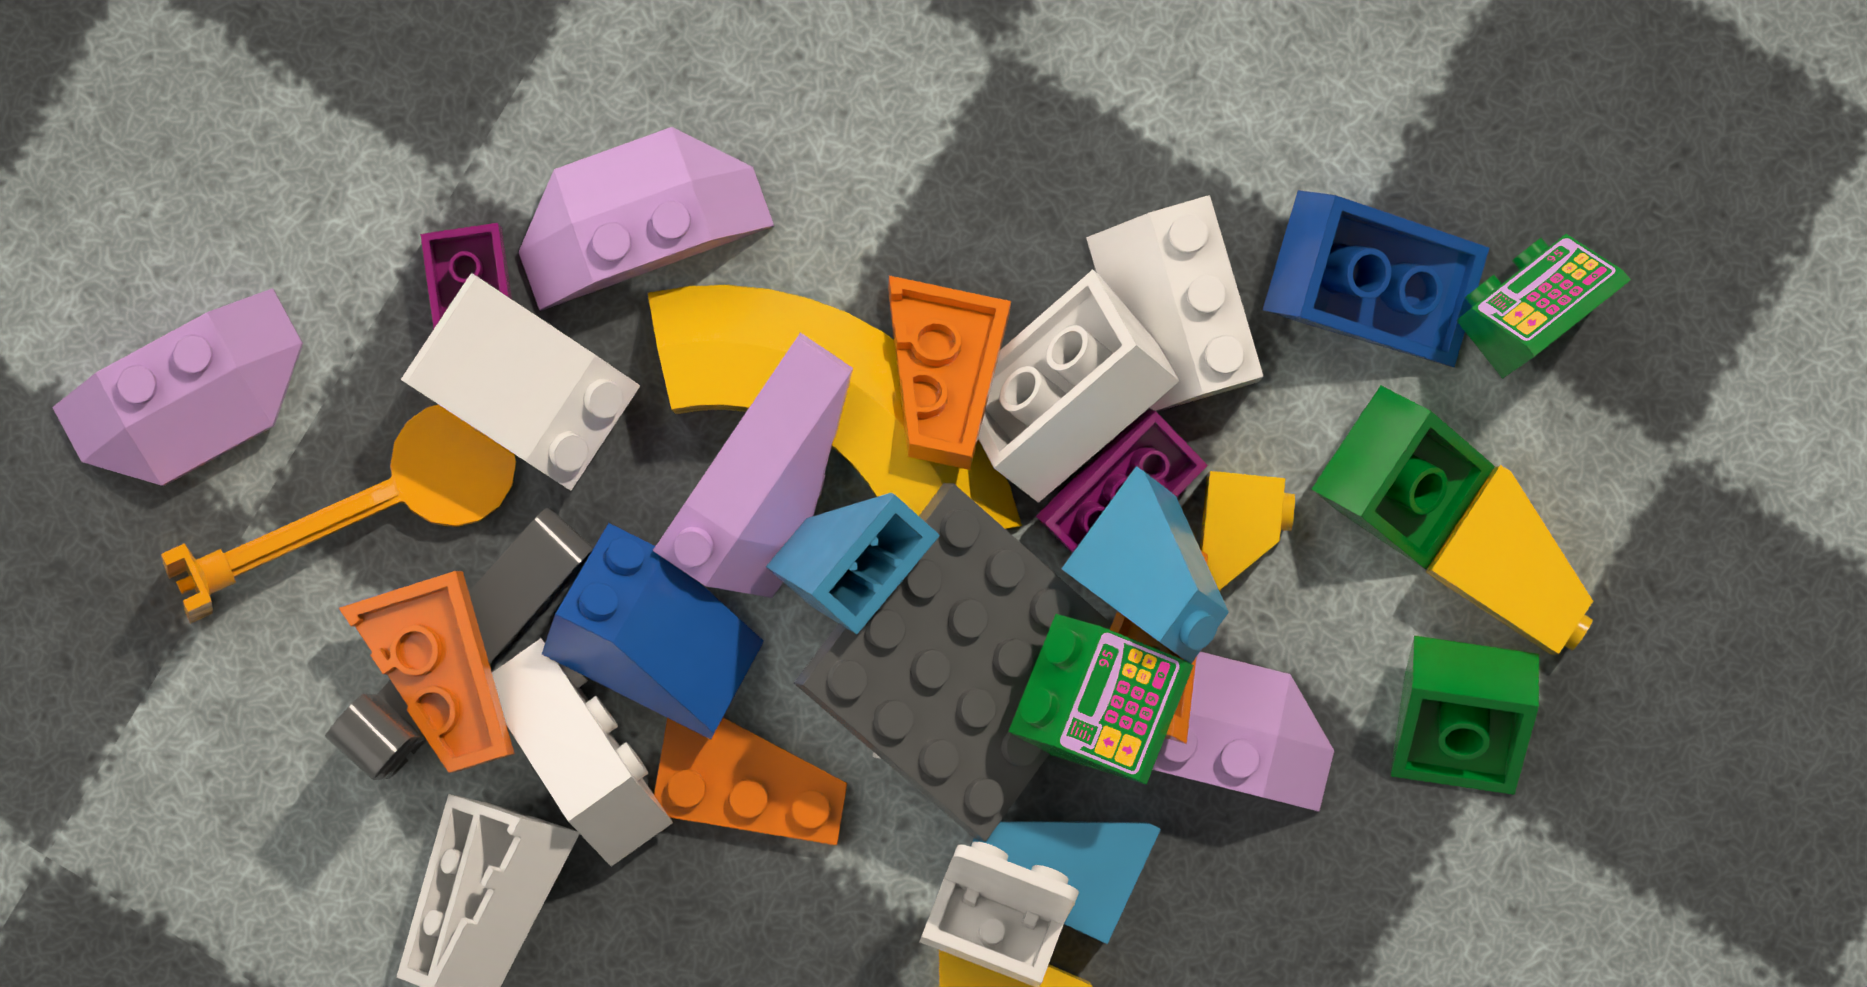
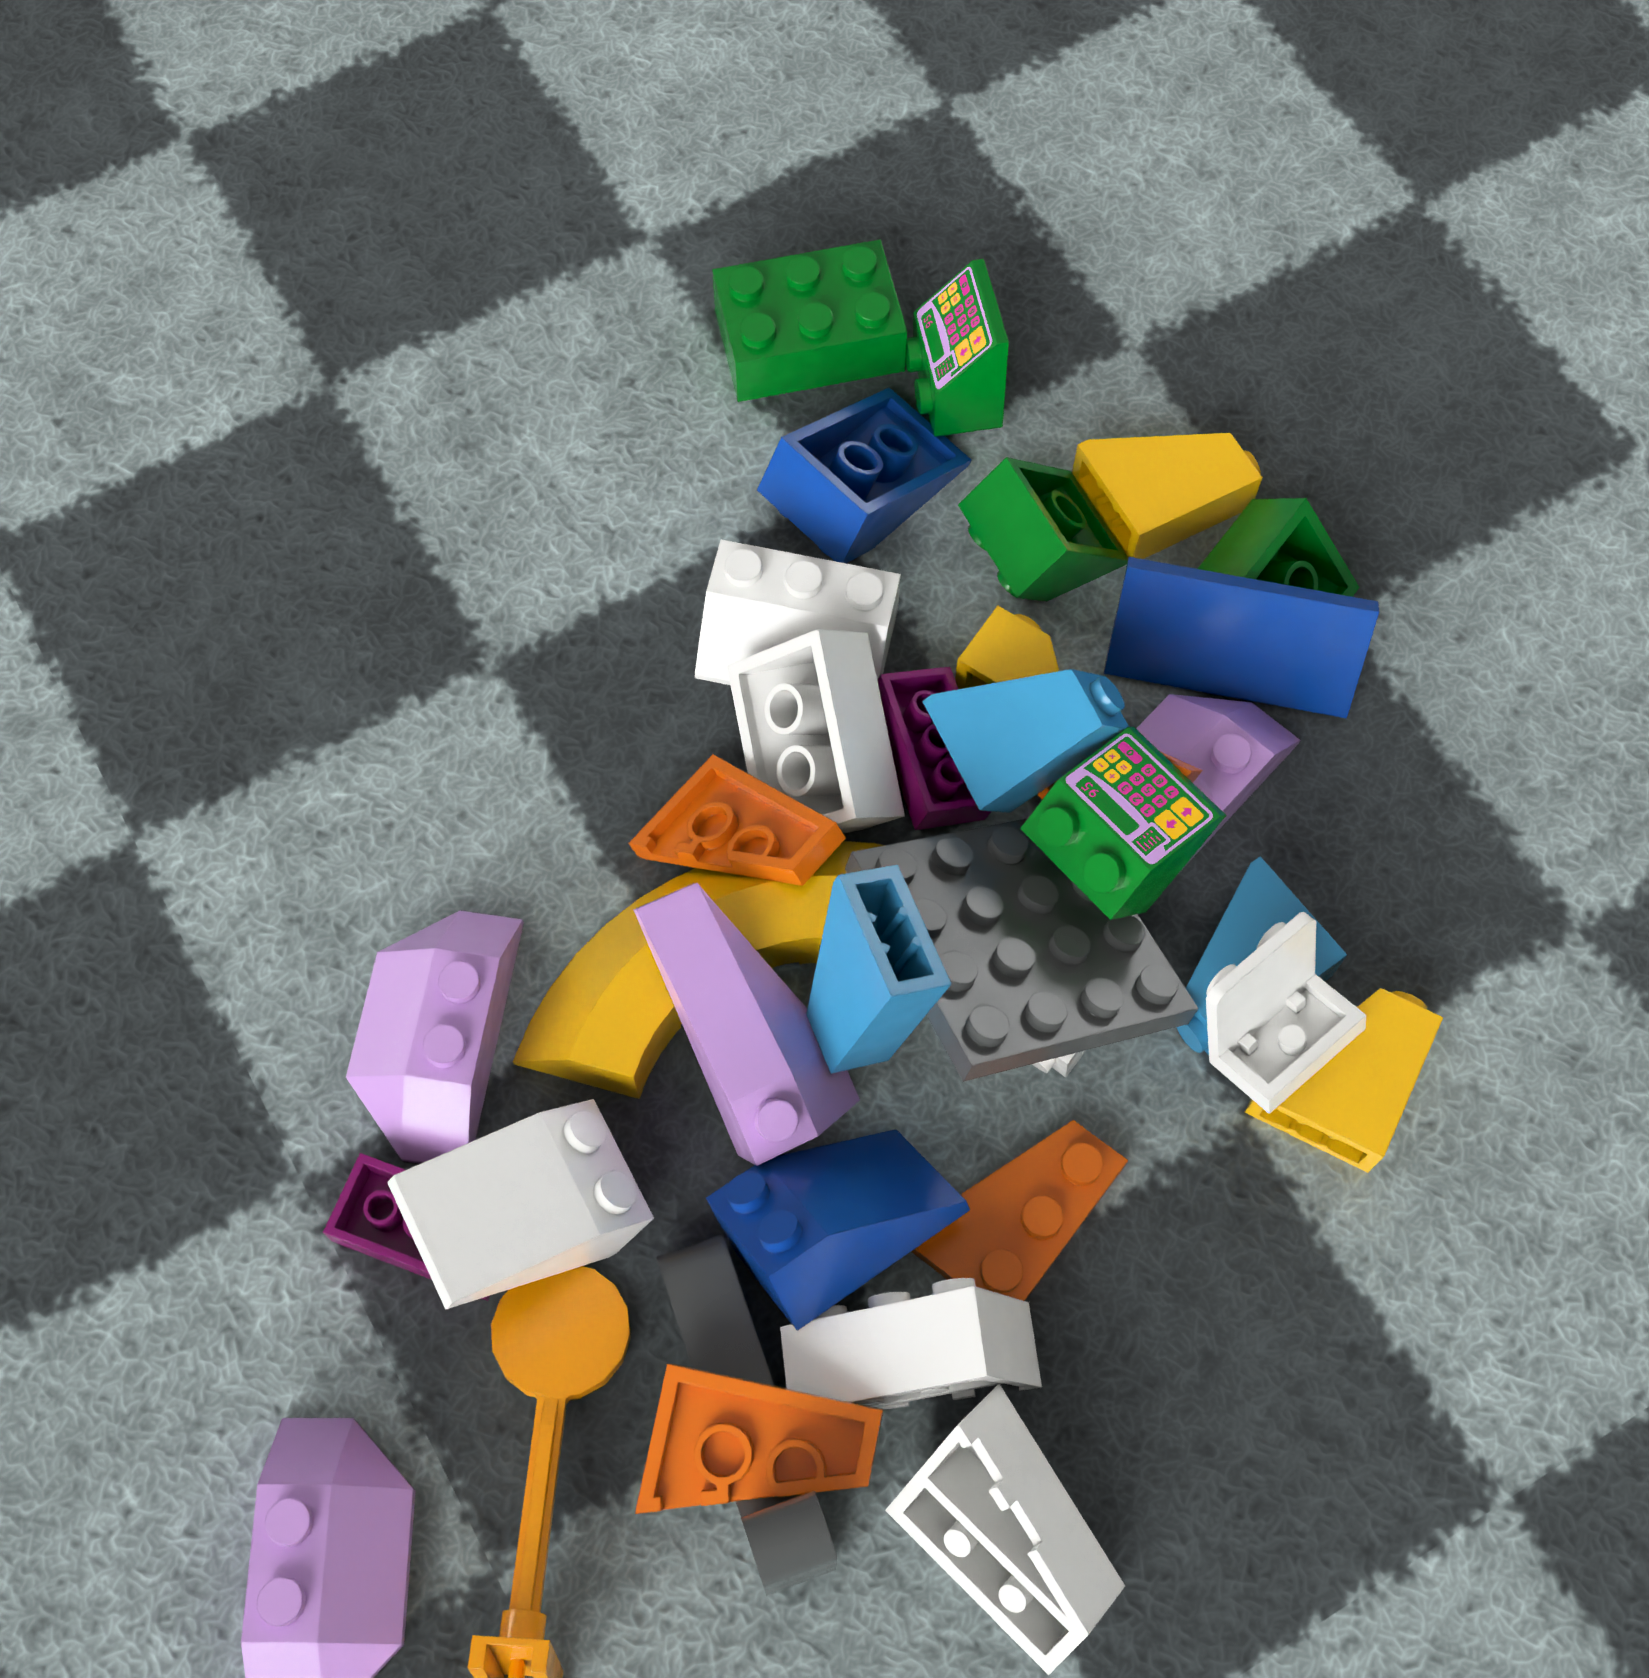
camera: 65 degrees left, 20 degrees down
none -> green brick [712,239,907,402]
none -> blue tile [1104,557,1379,718]

